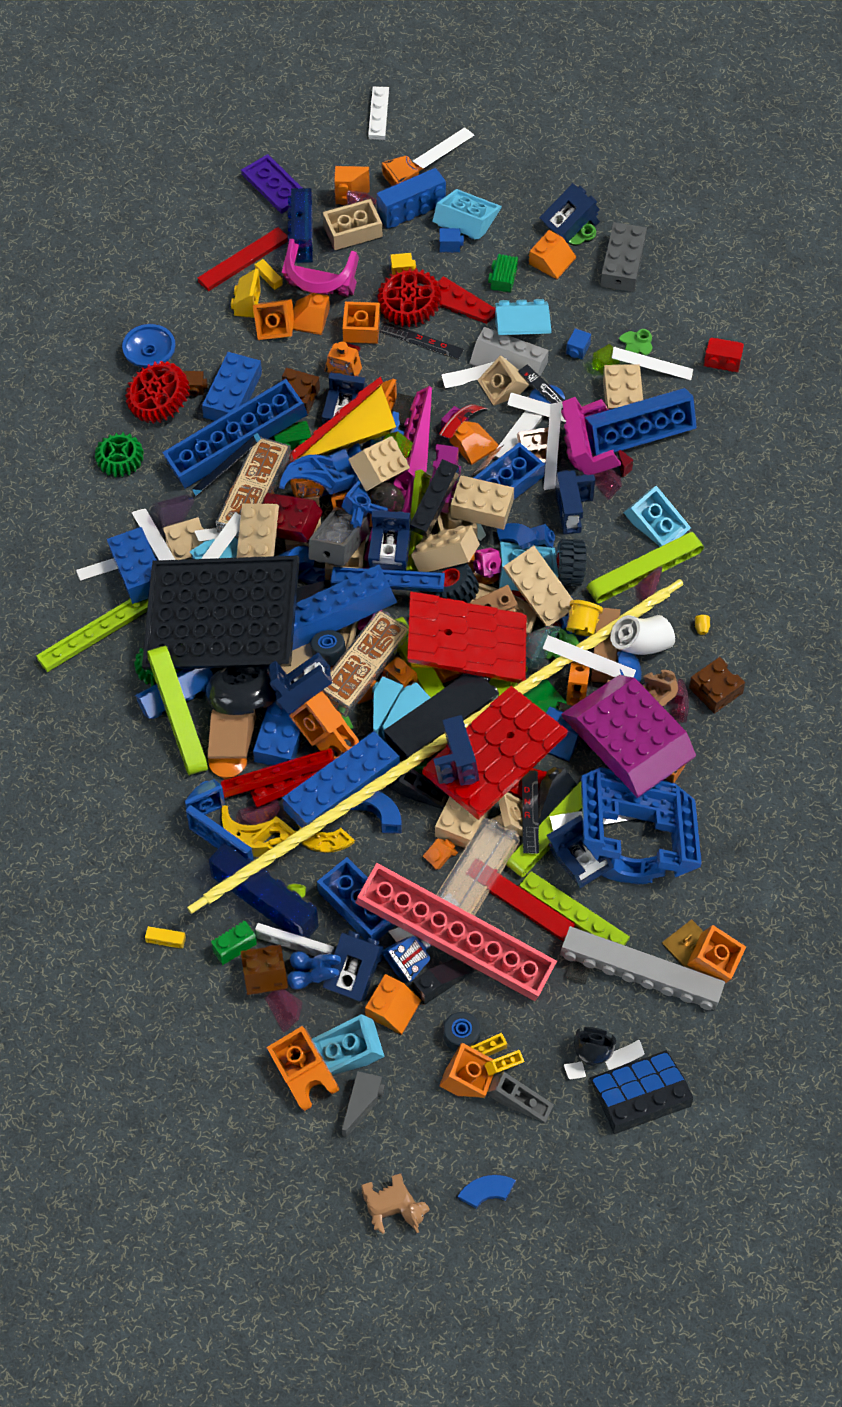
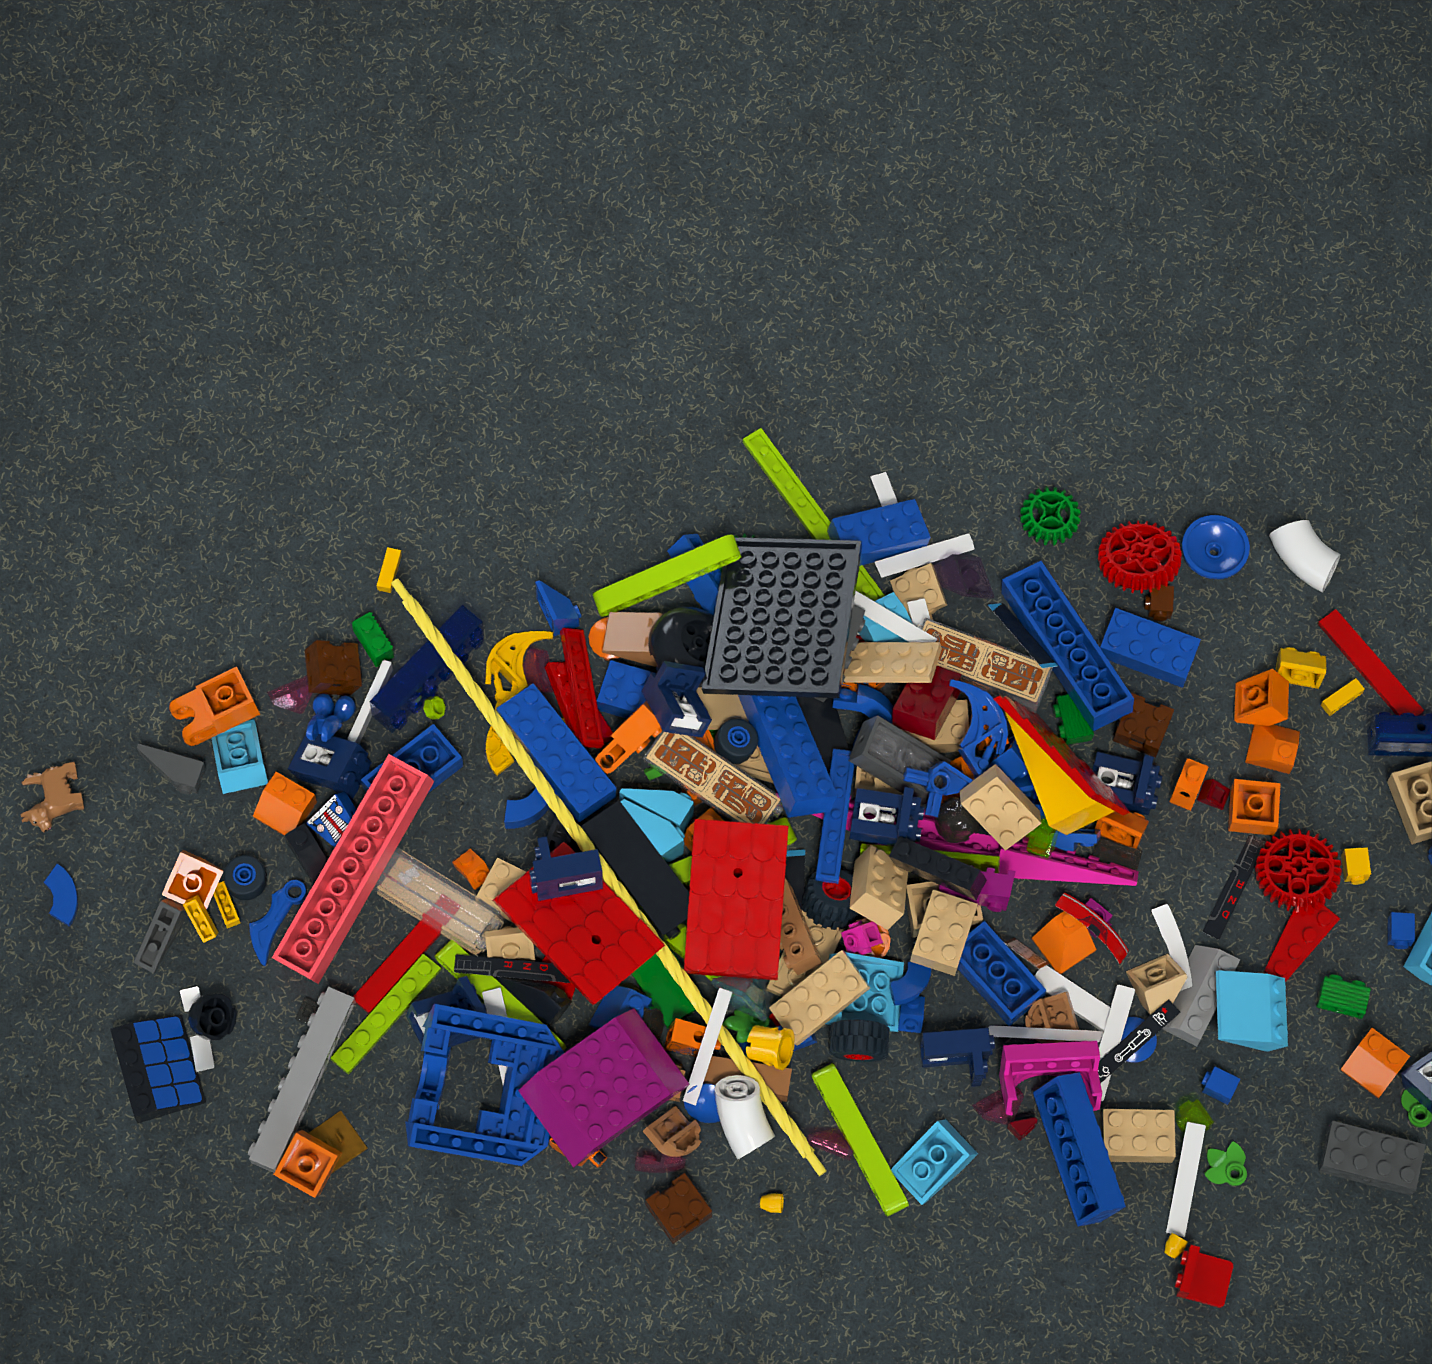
camera: 90 degrees right, 10 degrees up
blue tile [186,805,254,867] -> none
dark pink piece [282,239,359,296] -> none
none -> blue piece [249,880,307,966]
none -> yellow hose [1164,1233,1188,1259]
none -> white brick [1269,520,1341,593]

